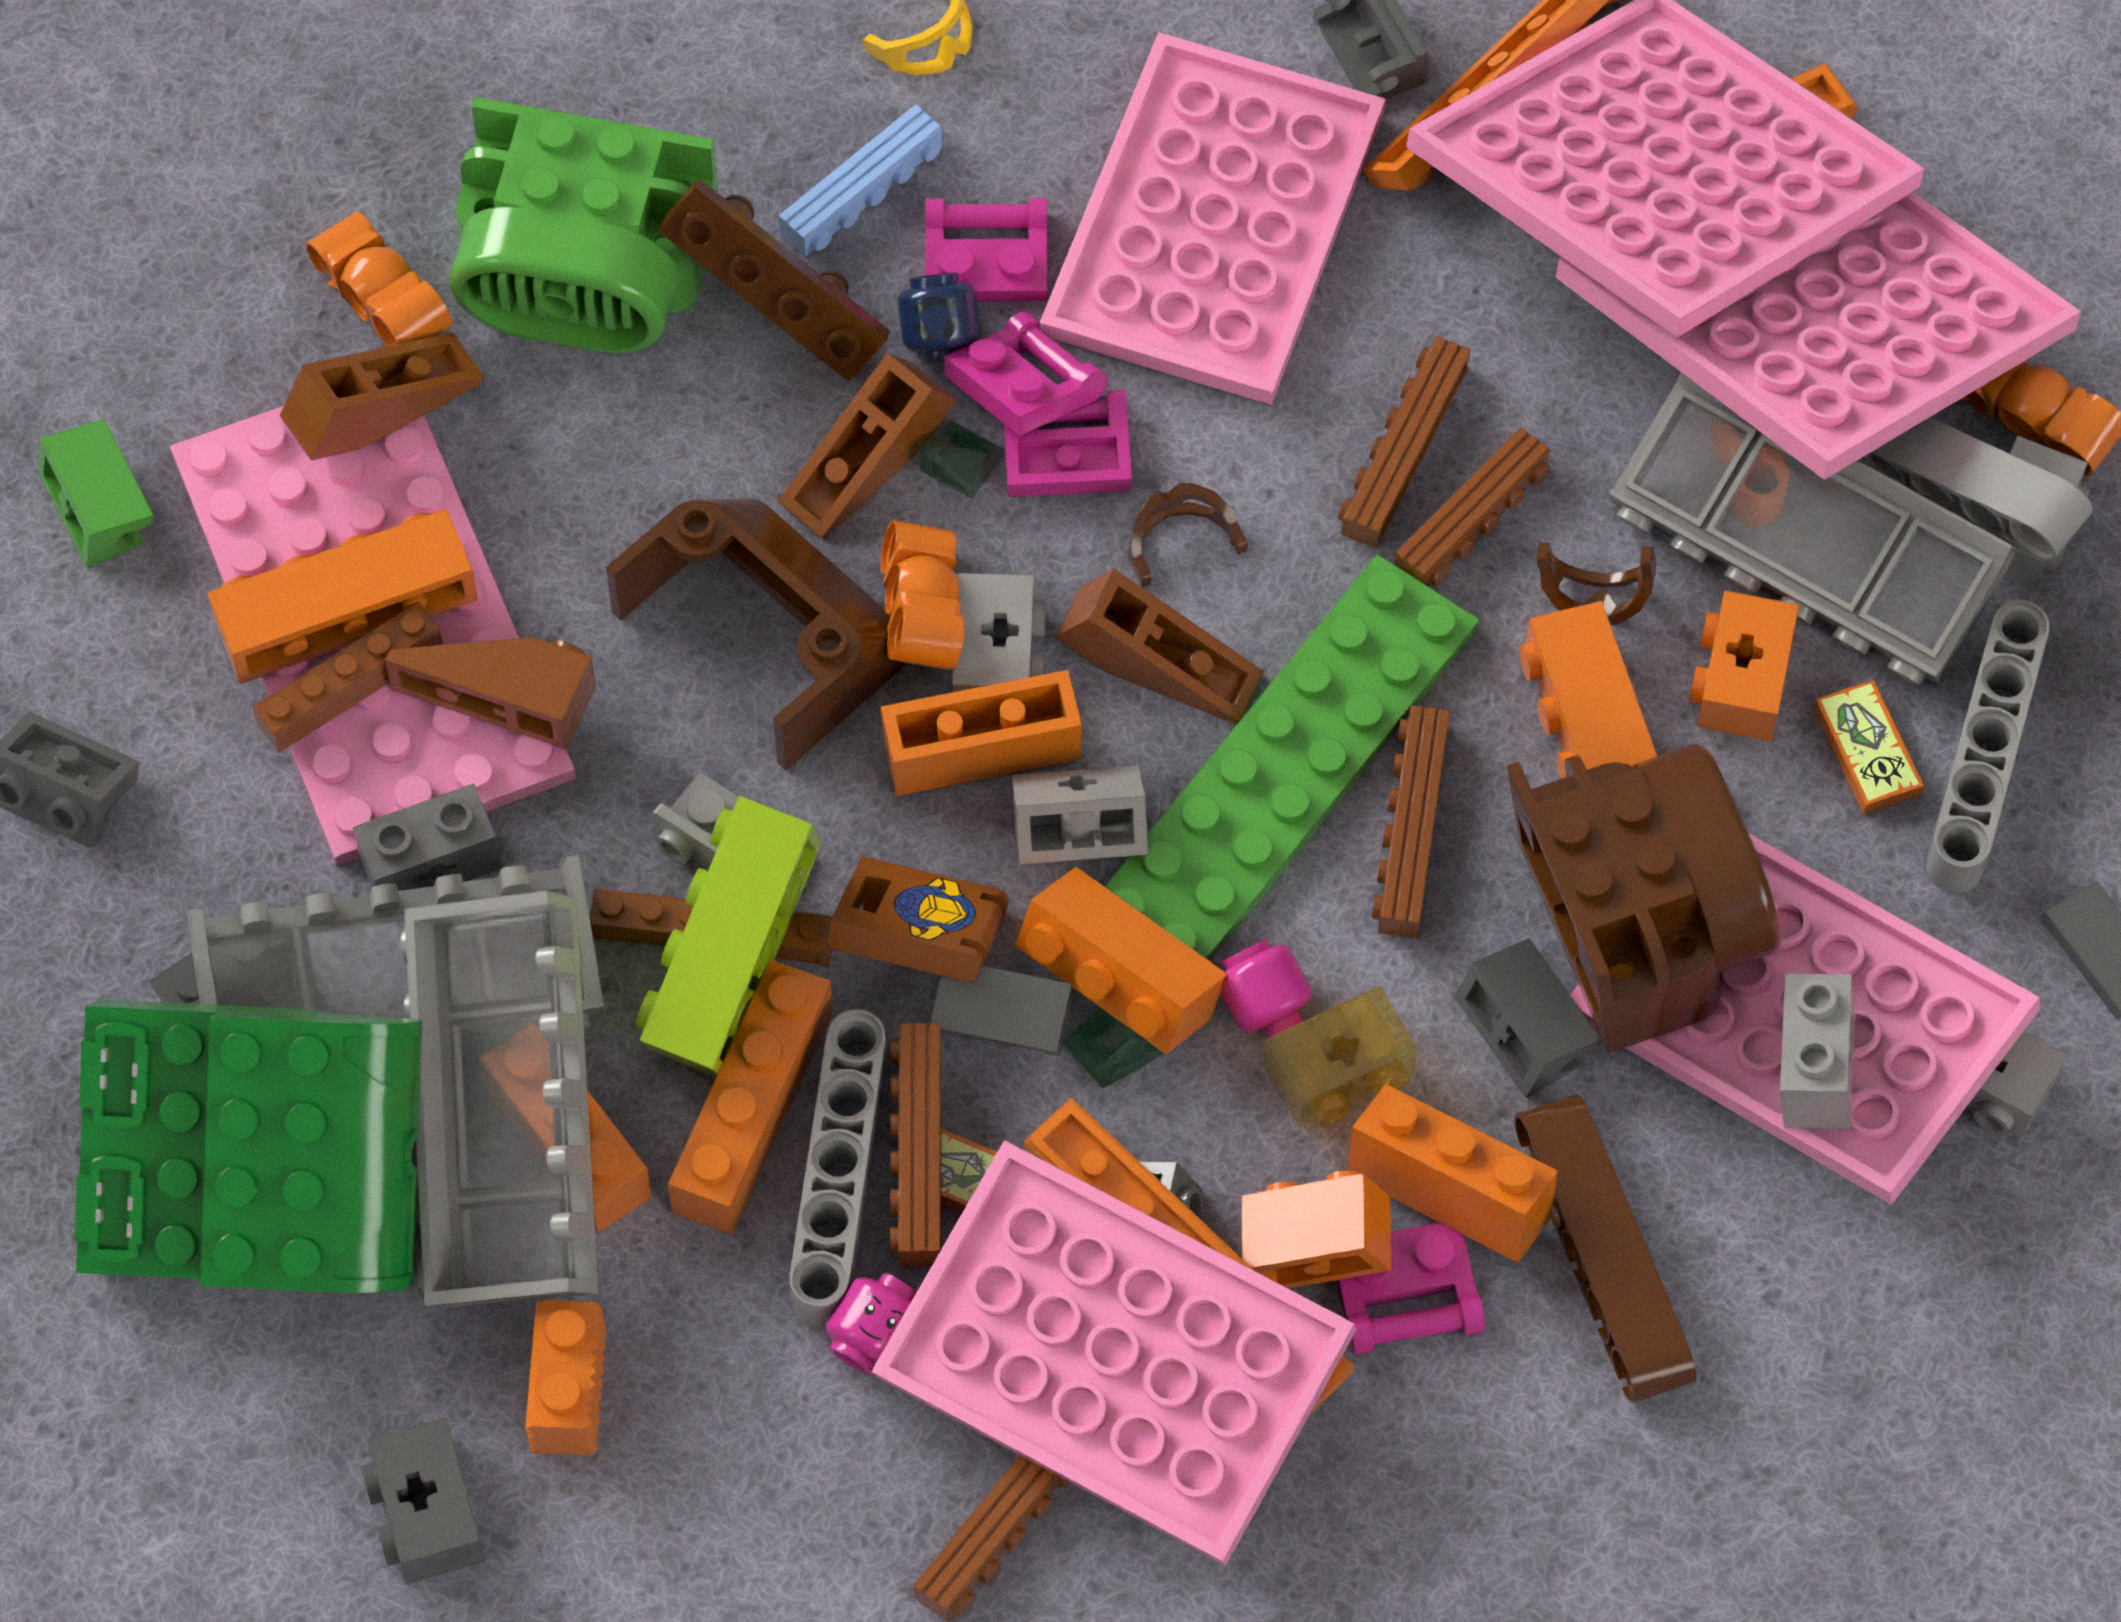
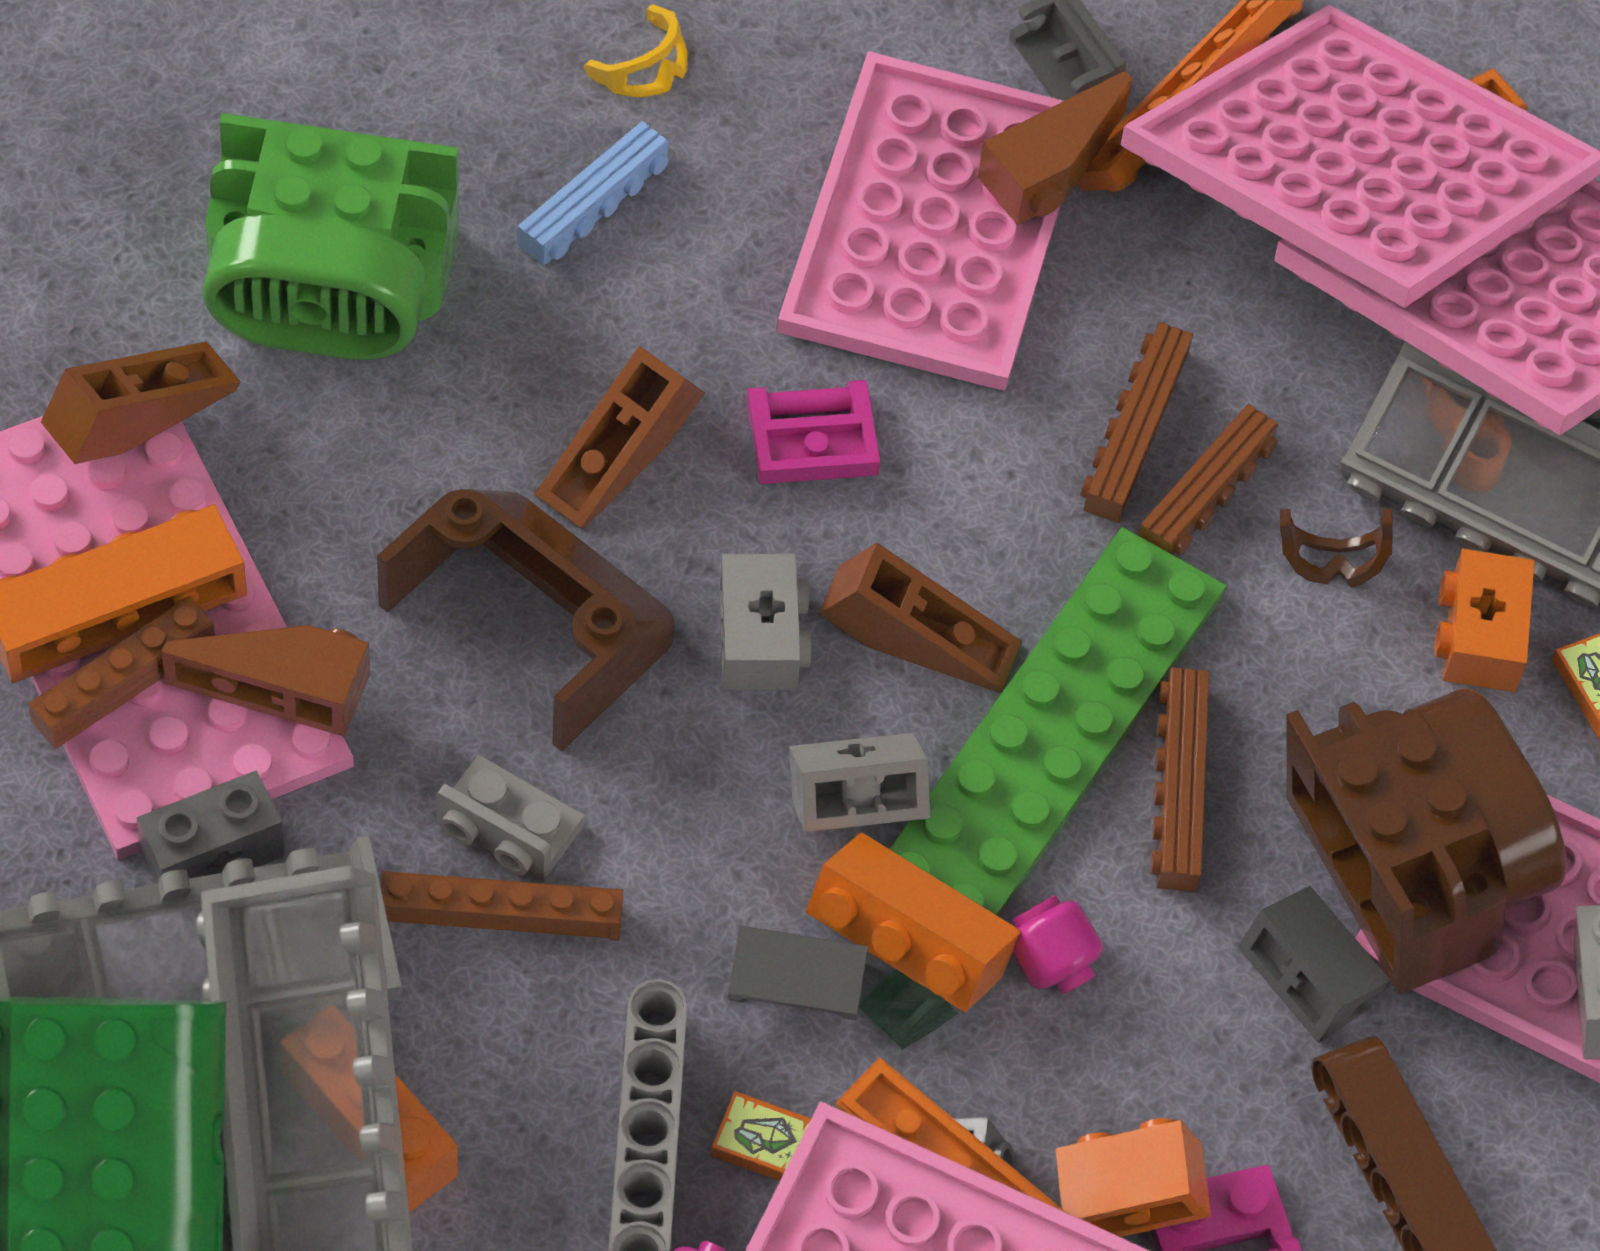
camera: 10 degrees left, 5 degrees down
orange piece [305,211,453,347] -> none
lime brick [635,796,822,1078] -> none
reddish brown plate [657,178,890,382] -> none
orange brick [668,959,833,1235] -> none
dark orange container [826,856,1009,981] -> none
orange piece [880,520,965,671] -> none
orange brick [881,670,1082,797] -> none
dark orange piece [890,1023,941,1267] -> none
dark blue head [897,272,981,363] -> none
clear green slope [919,421,1005,499] -> none
dark pink plate [925,198,1047,302] -> none
dark pink plate [944,312,1107,436] -> none
reddish brown helmet [1128,483,1248,587] -> none
clear yellow brick [1263,985,1417,1128] -> none
orange brick [1347,1083,1558,1263] -> none
orange brick [1519,601,1657,779] -> none
none -> dark orange slope [978,71,1132,225]

